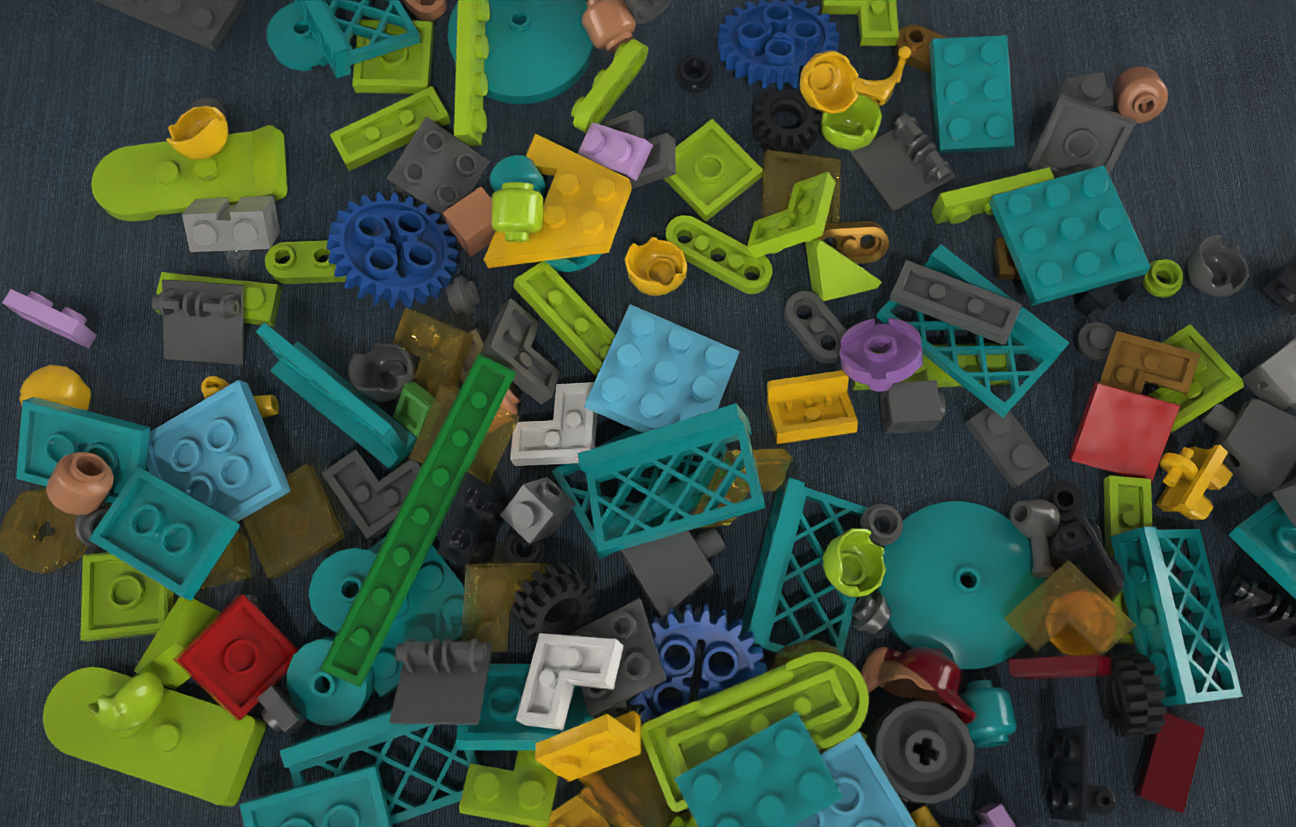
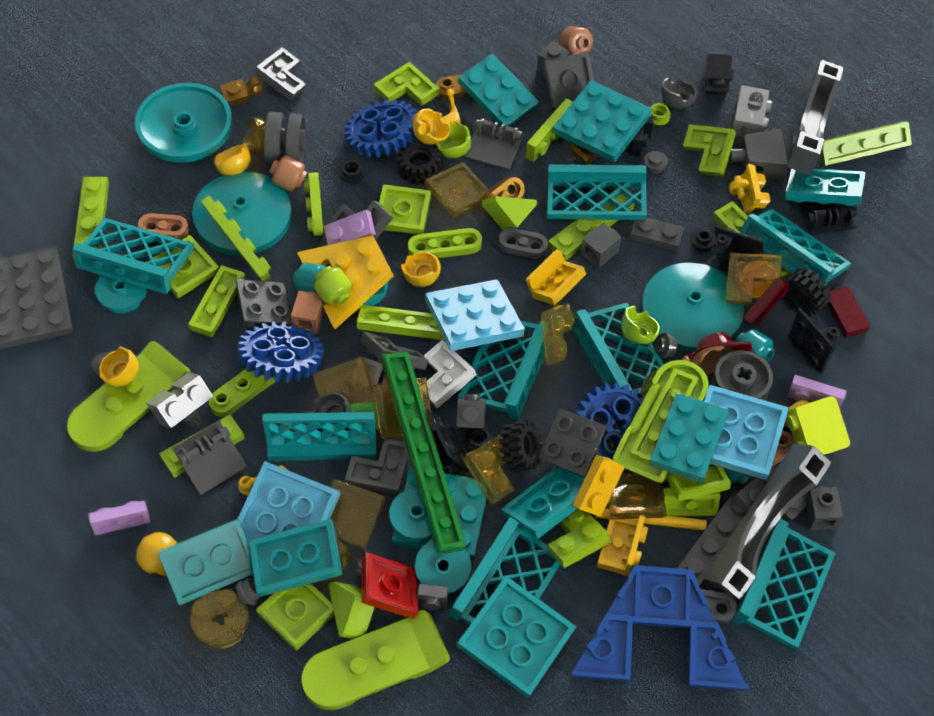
camera: 40 degrees left, 15 degrees down
nougat head [46,452,114,515] -> none
lime hair [87,668,164,731] -> none
dark grey hinge [390,639,493,725] -> none
dark grey plate [446,276,480,315] -> none
white plate [516,633,624,730] -> none
teal fence [578,403,765,555] -> none
dark grey torso [620,527,726,621] -> none
lime plate [747,171,836,258] -> none
medium lavender plate [839,318,923,392] -> none
dark grey plate [860,503,903,546] -> none
dark grey plate [890,260,1022,345] -> none
dark grey bar [1010,499,1060,578] -> none
red tile [1068,381,1180,483] -> none
pearl gold plate [1100,331,1201,394] -> none

